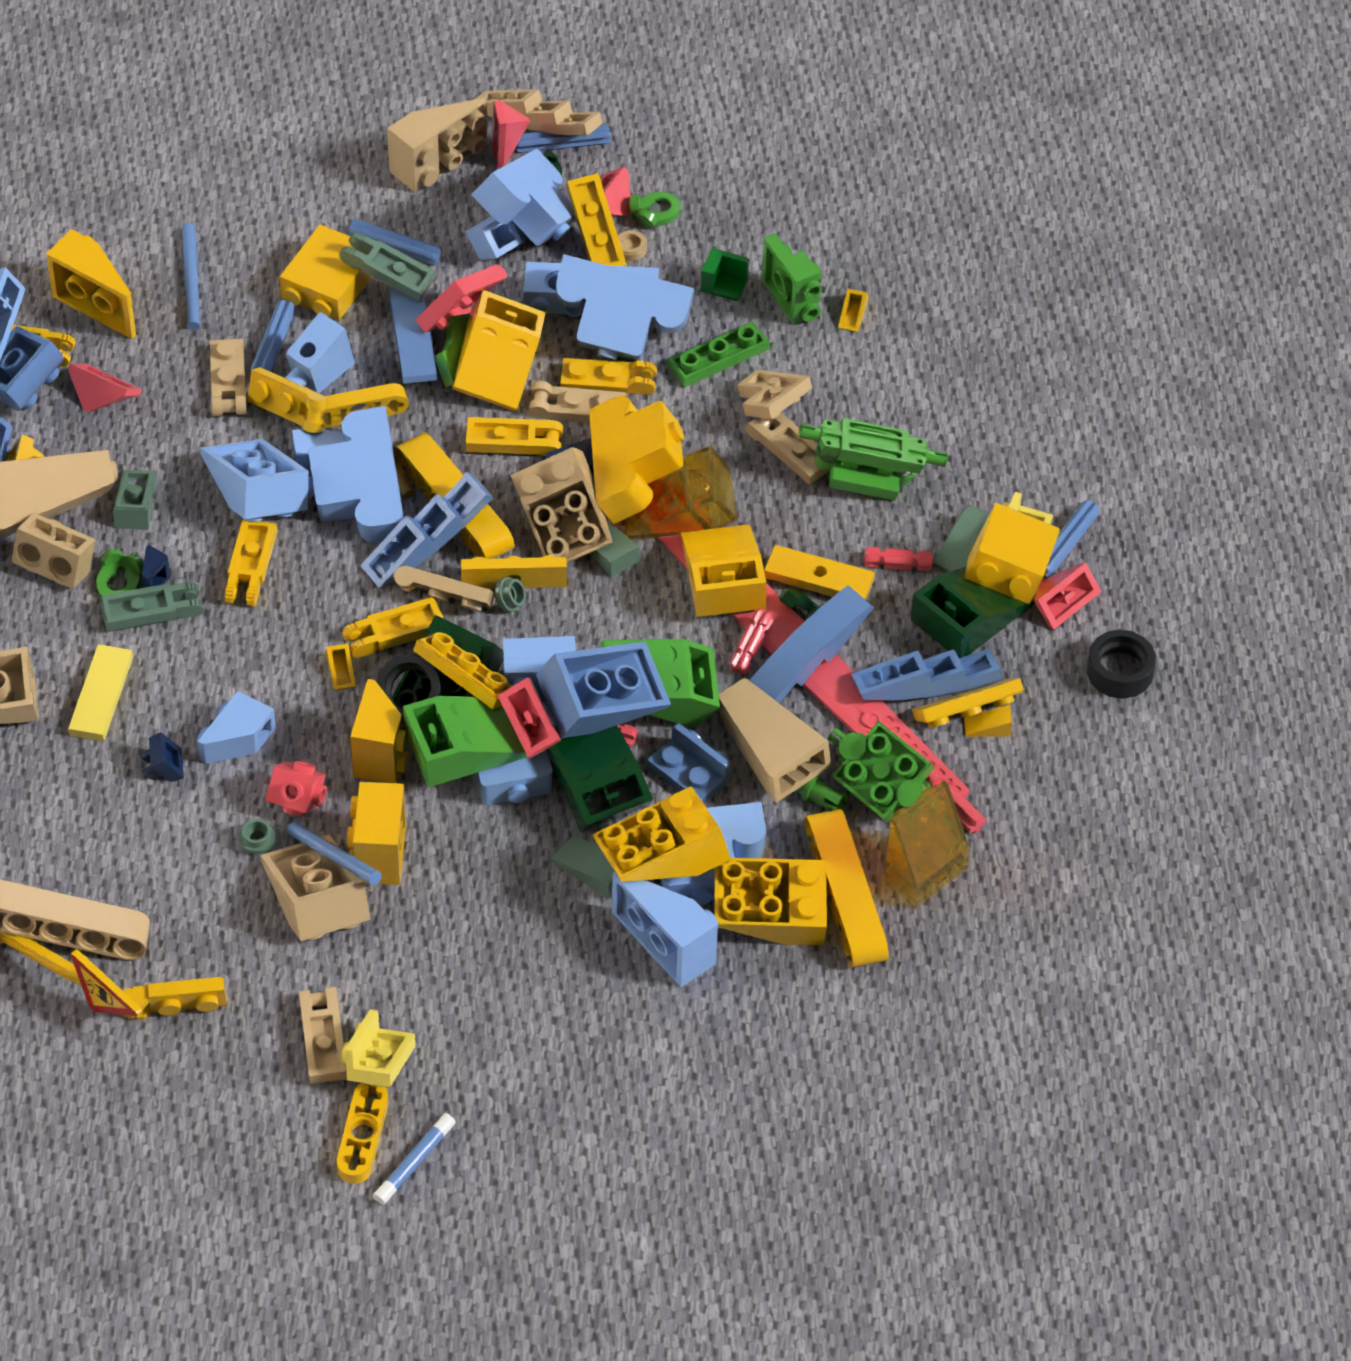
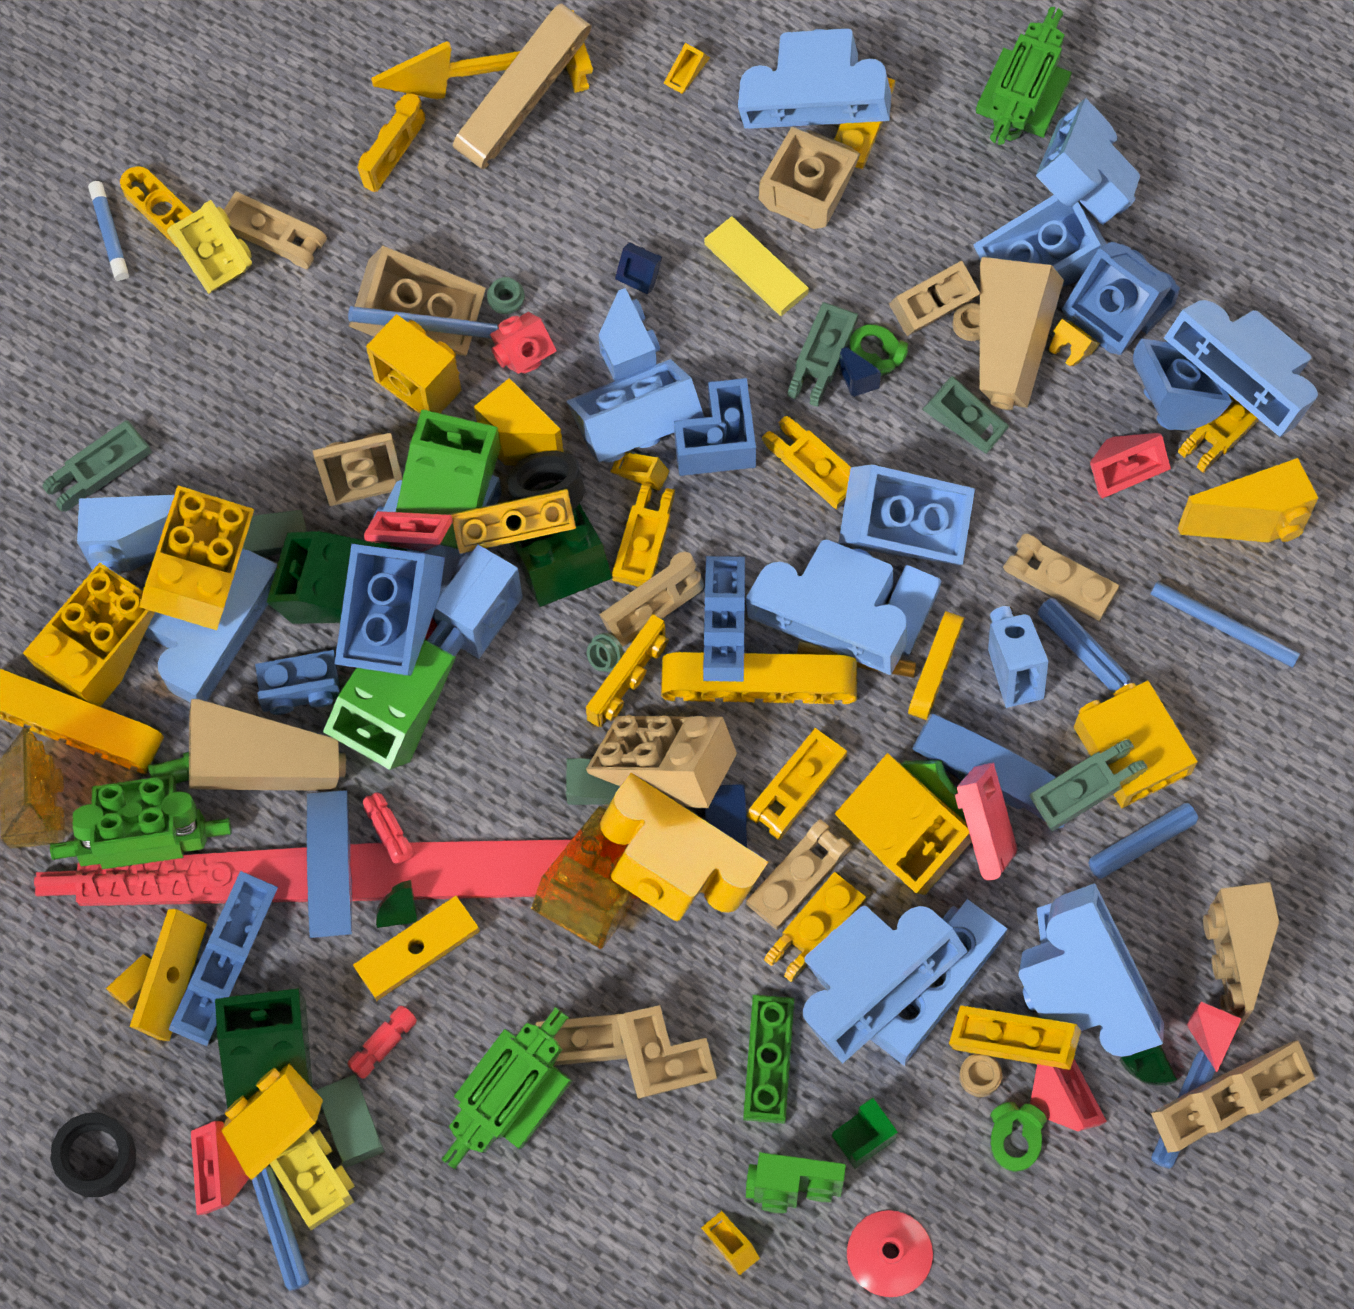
camera: 130 degrees right, 15 degrees up
yellow plate [247,367,327,433] -> none
yellow slope [681,524,766,617] -> none
none -> sand green hinge [42,420,152,512]
none -> tan slope [313,433,403,506]
none -> light blue slope [566,359,705,462]
none -> medium blue brick [674,378,756,476]
none -> coral dish [847,1210,933,1297]

